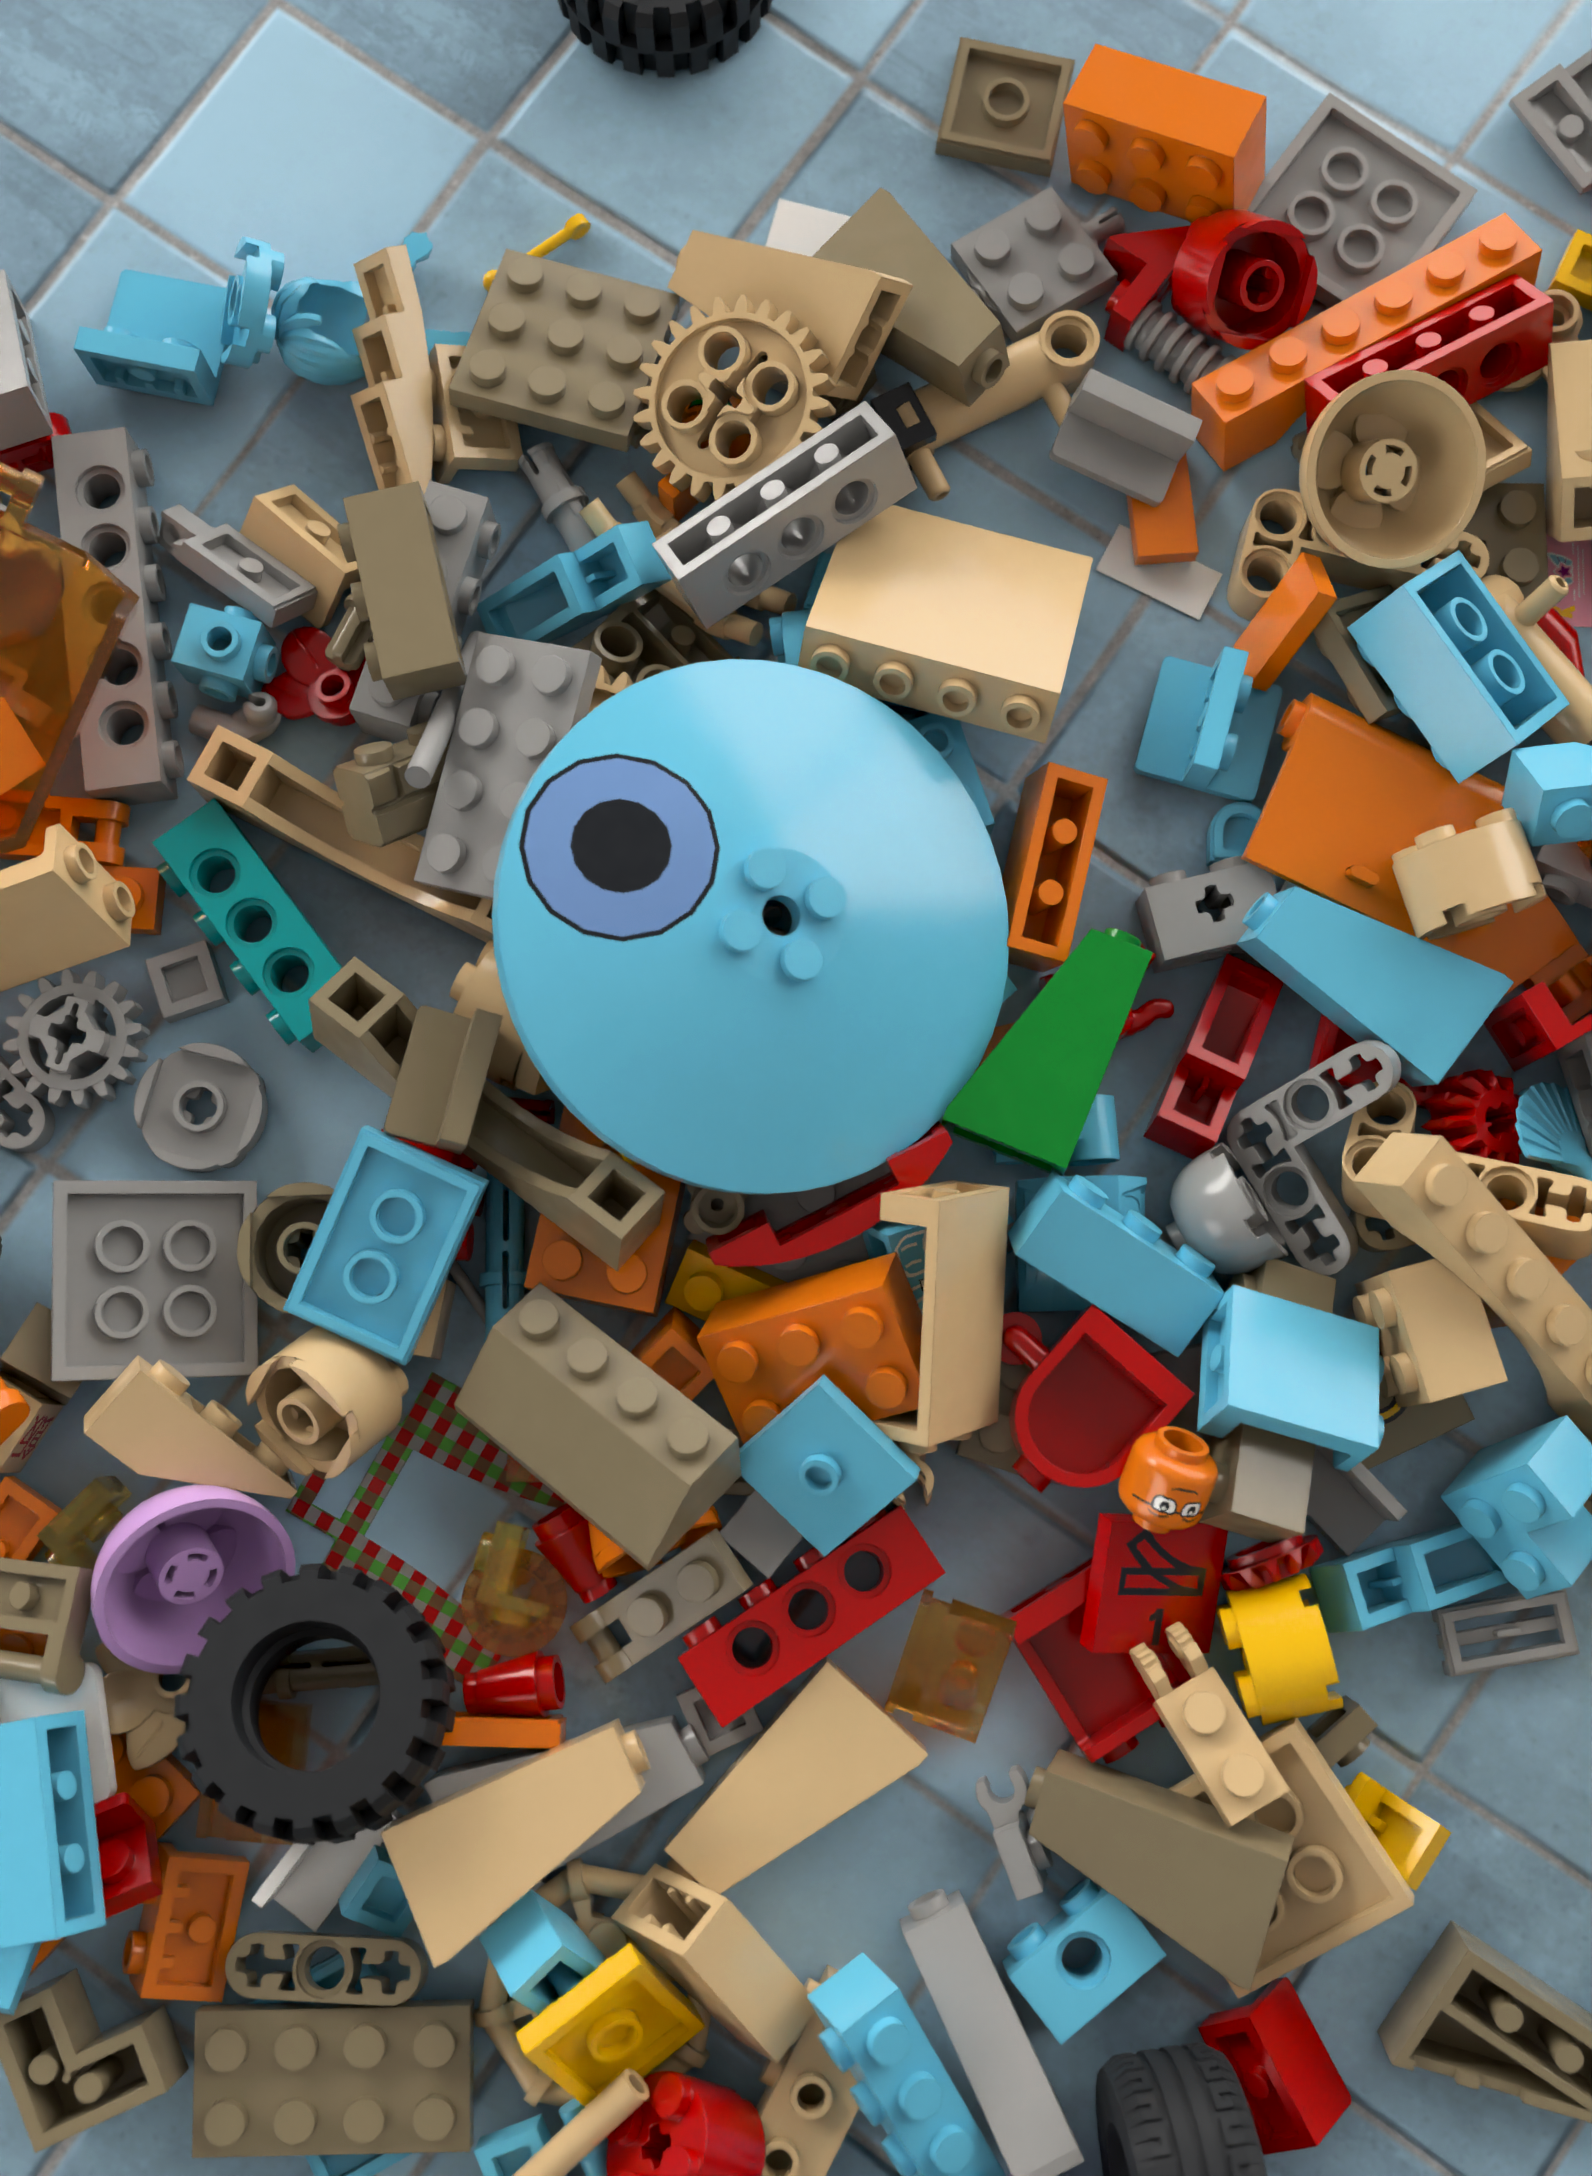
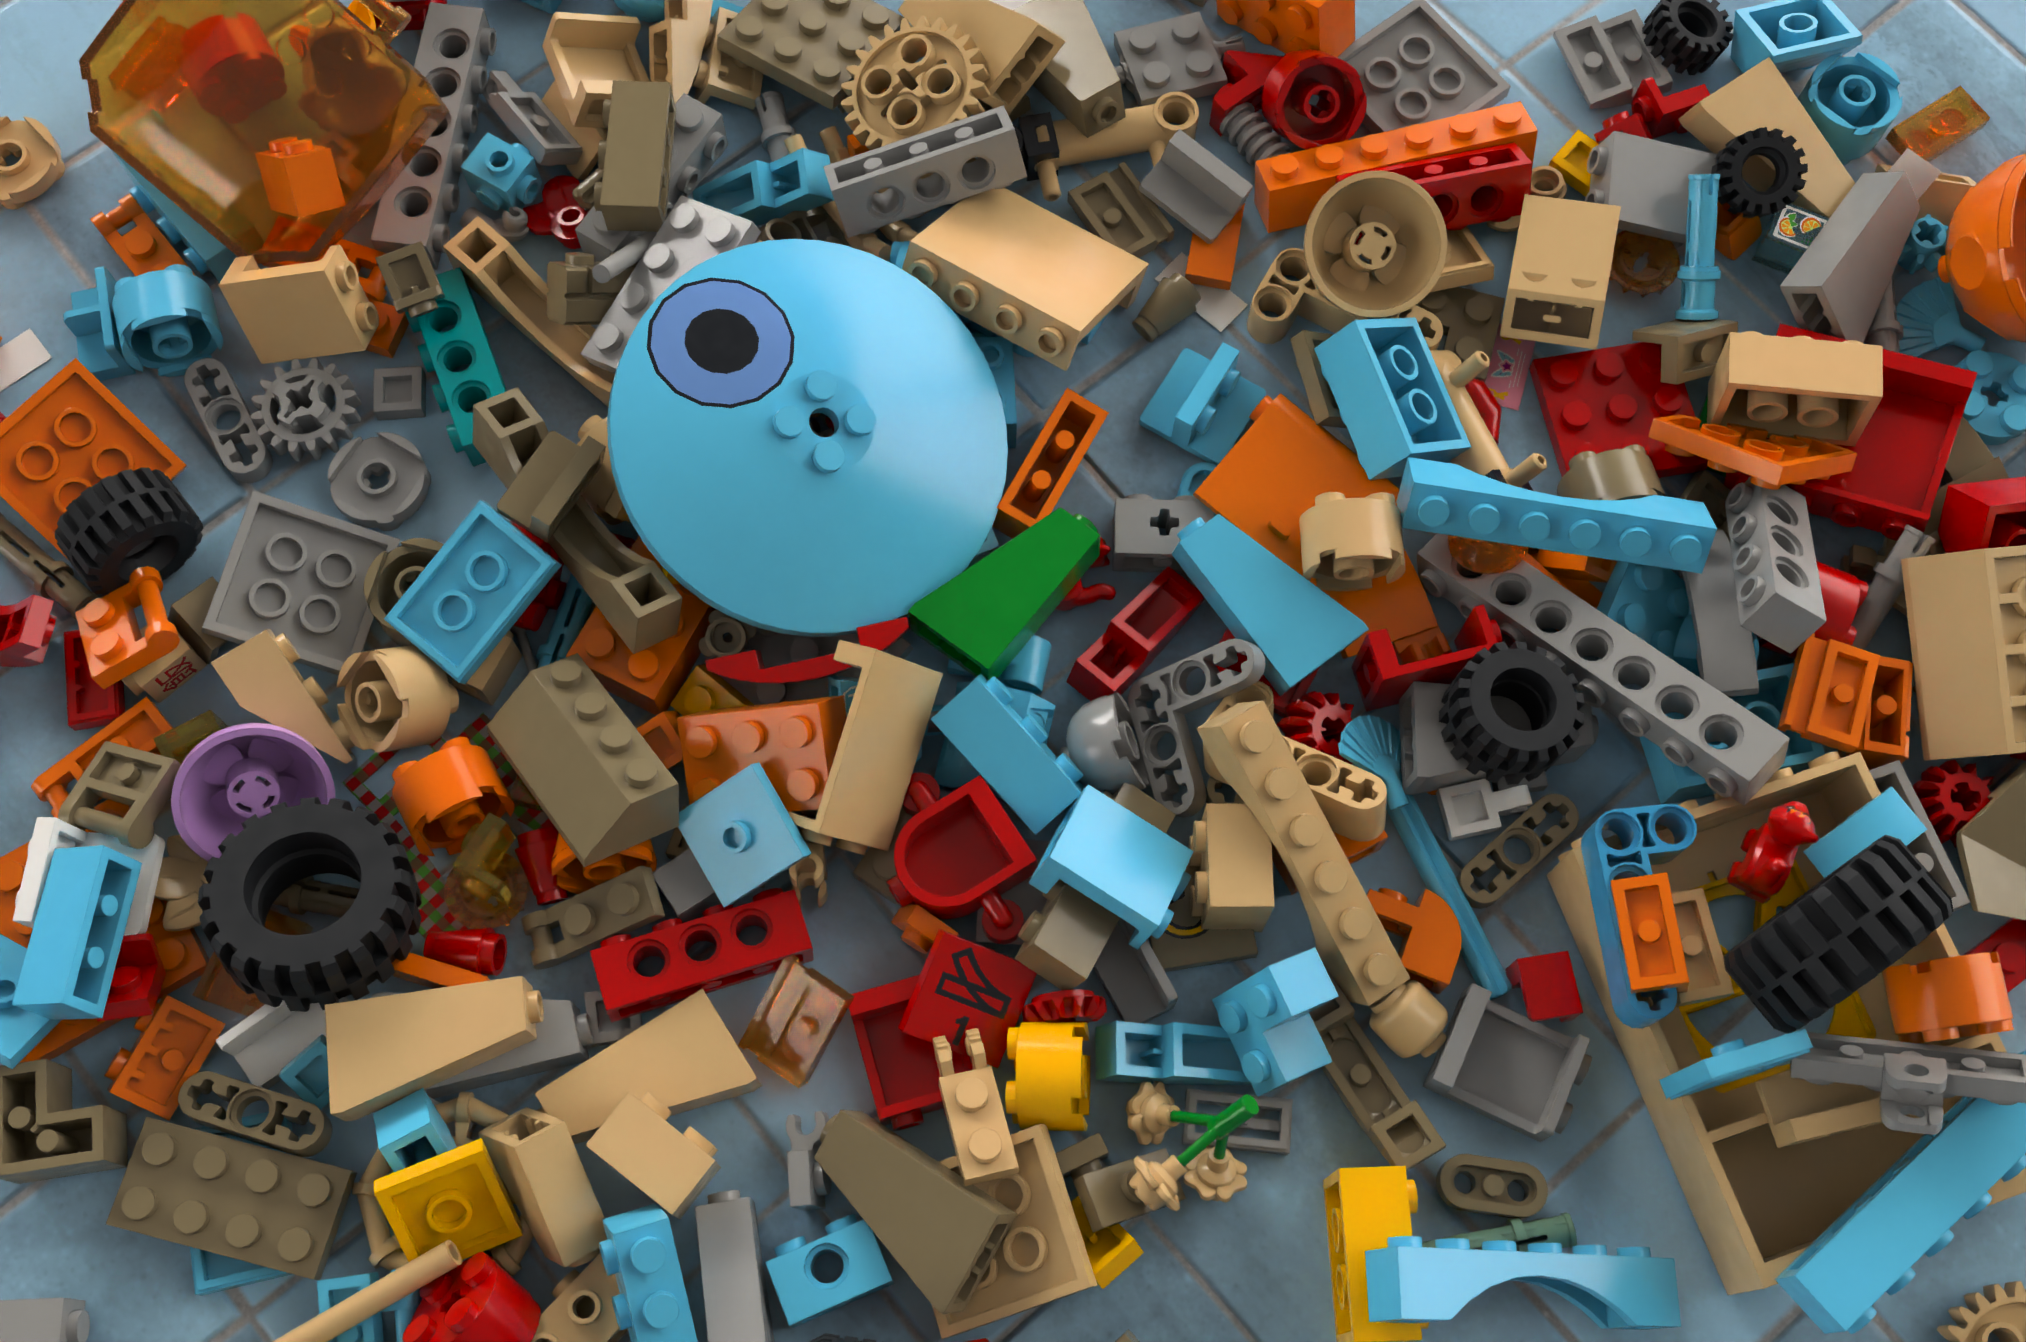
camera: 15 degrees right, 10 degrees down
orange head [1118,1426,1219,1534] -> none
orange tile [1233,552,1337,692] -> none
none -> dark tan bracket [375,241,445,318]
none -> orange brick [392,737,515,856]
none -> tan panel [542,12,650,128]
none -> tan brick [585,1092,721,1219]
none -> orange plate [891,904,959,954]
none -> dark tan plate [1067,161,1175,258]
none -> dark tan plate [1073,1148,1186,1233]
none -> tan plant [1125,1081,1259,1212]
none -> dark tan cone [1132,273,1201,342]

